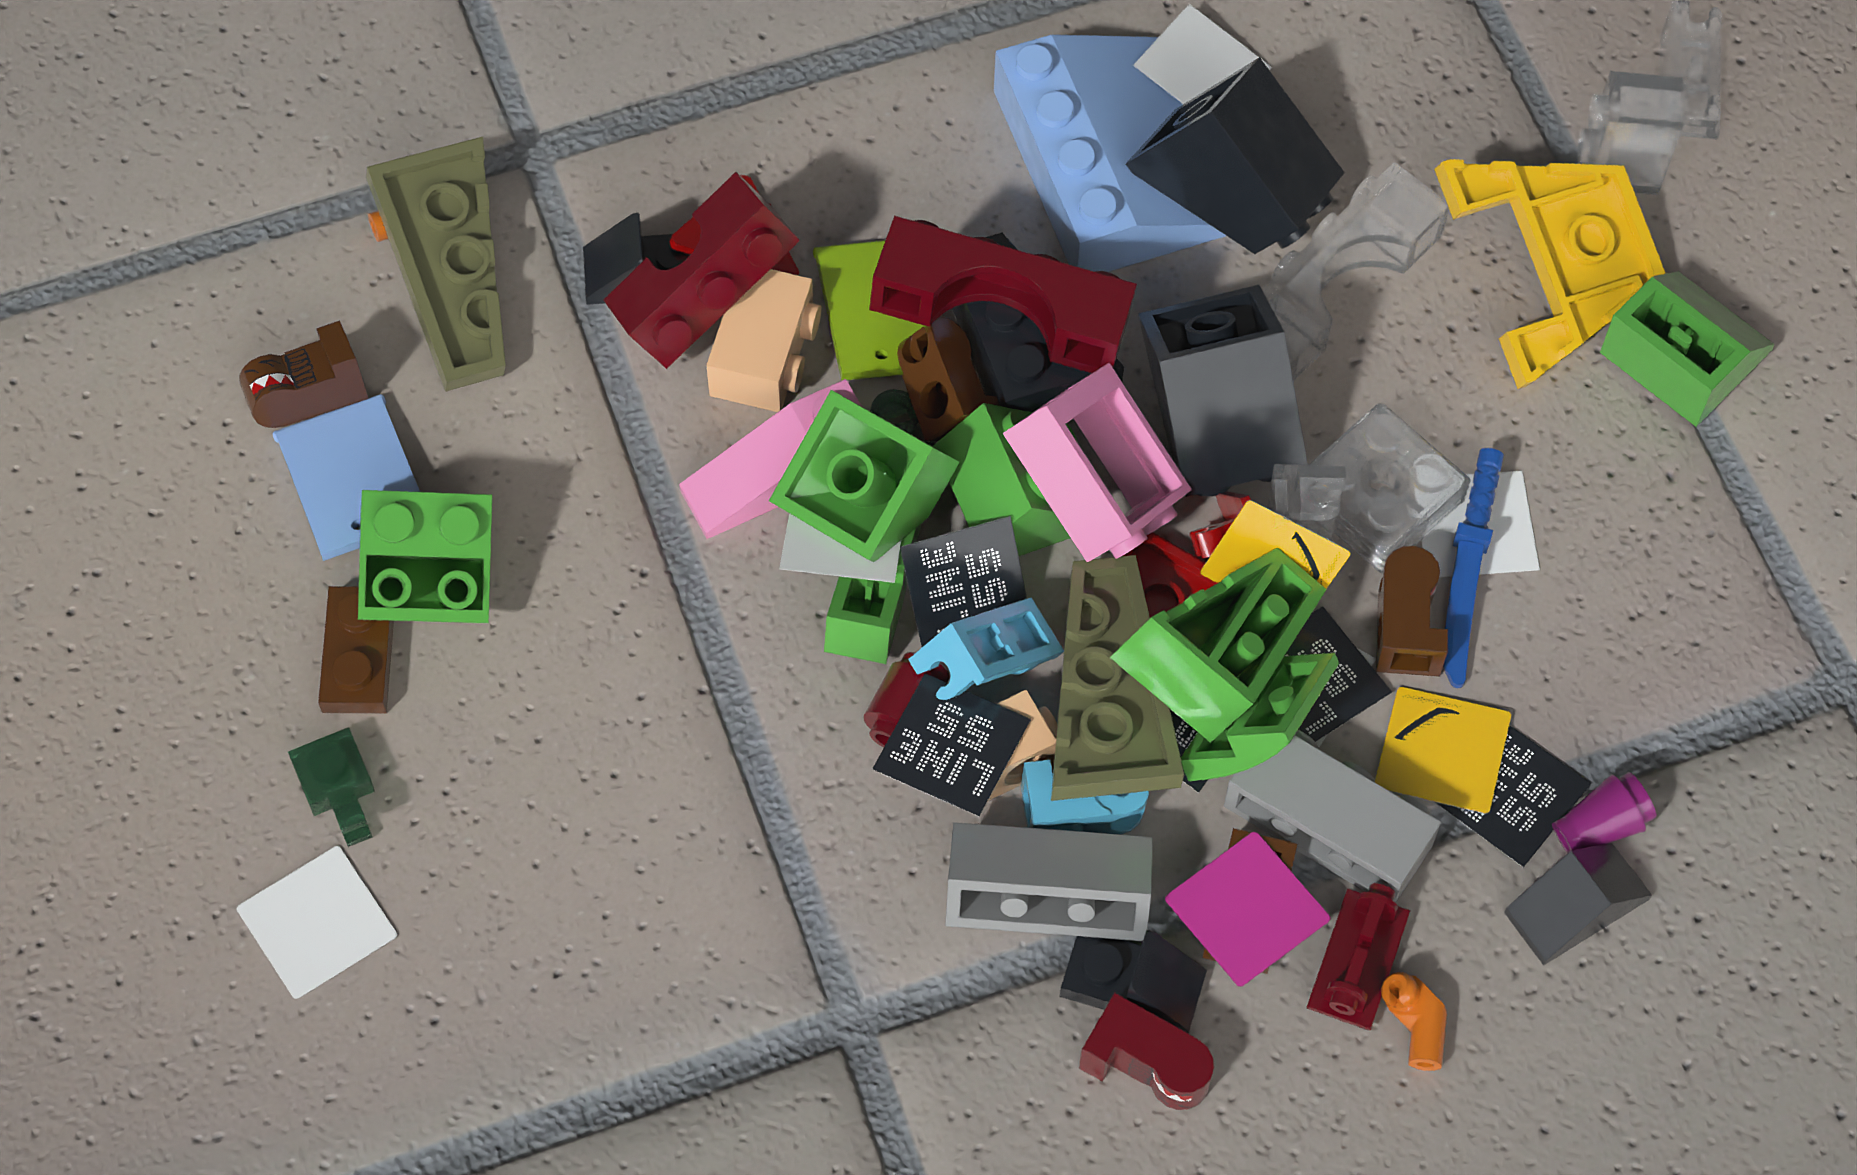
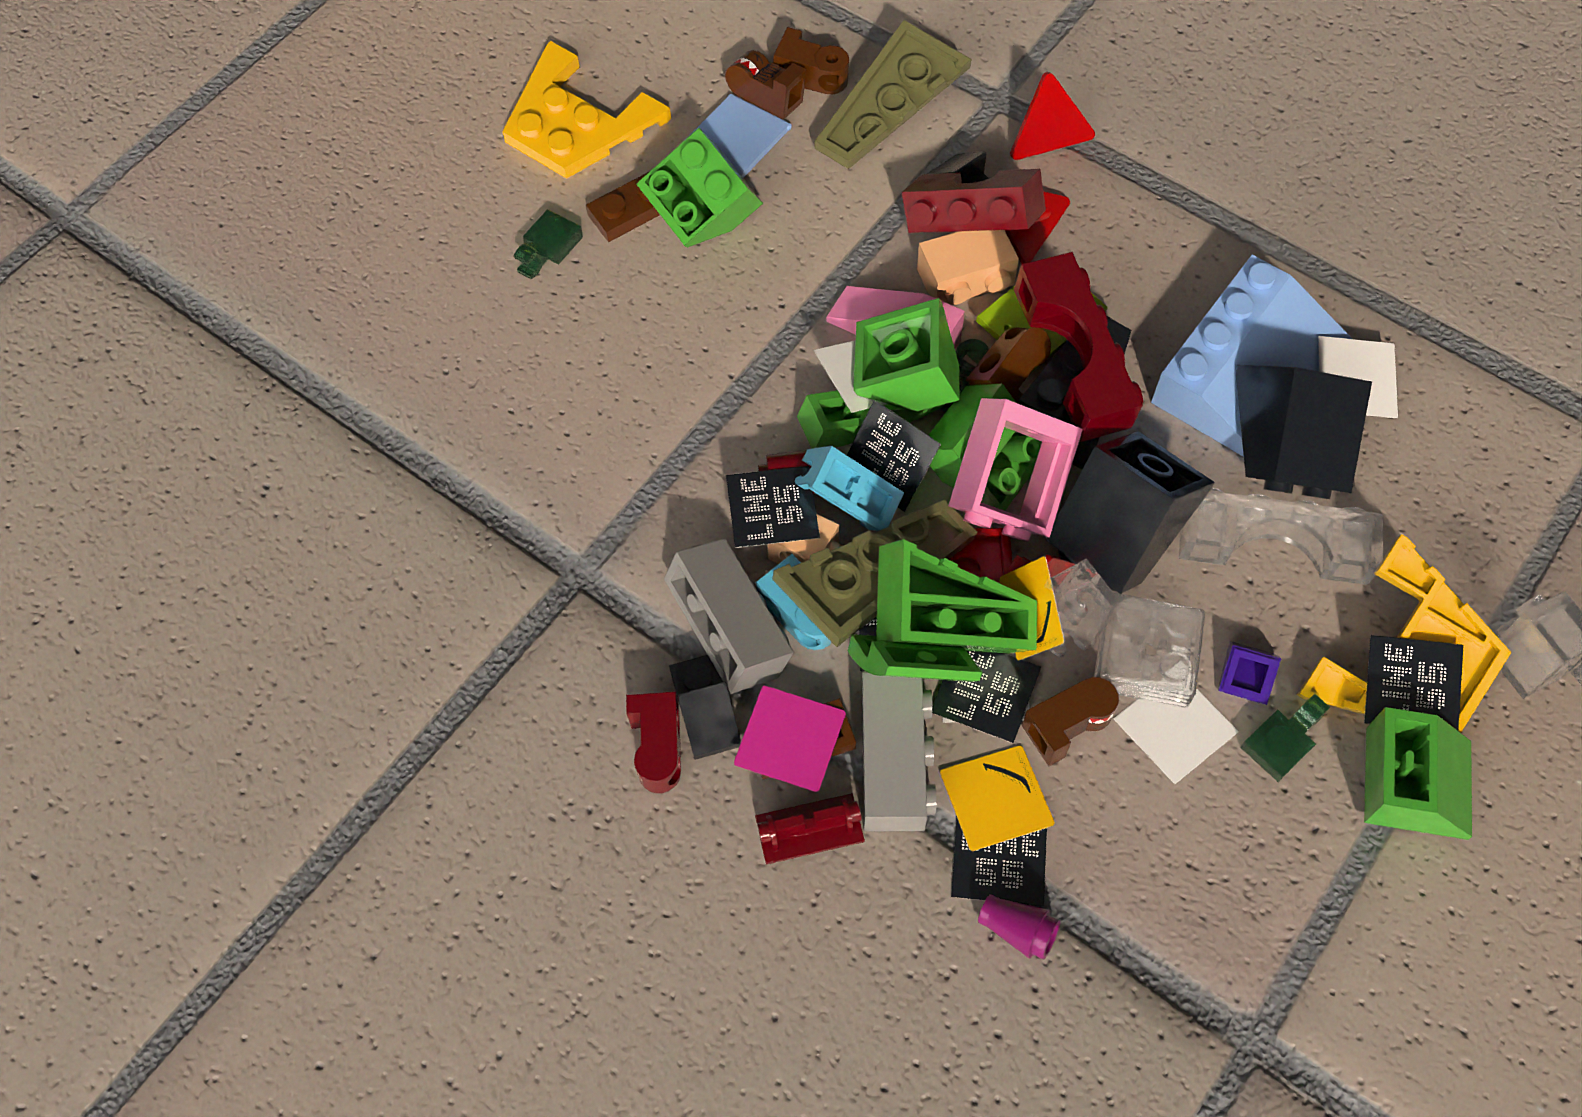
camera: 60 degrees right, 0 degrees up
white sticker [237,846,397,999] -> none
orange arm [1381,972,1447,1071] -> none
blue sword [1443,448,1504,688] -> none
black slope [1504,843,1652,966] -> none
none -> yellow wing [502,41,672,179]
none -> reddish brown leg [773,27,849,95]
none -> red piece [1010,72,1095,160]
none -> dark purple slope [1218,641,1281,705]
none -> clear green plate [1240,694,1330,783]
none -> black sticker [1364,635,1464,730]

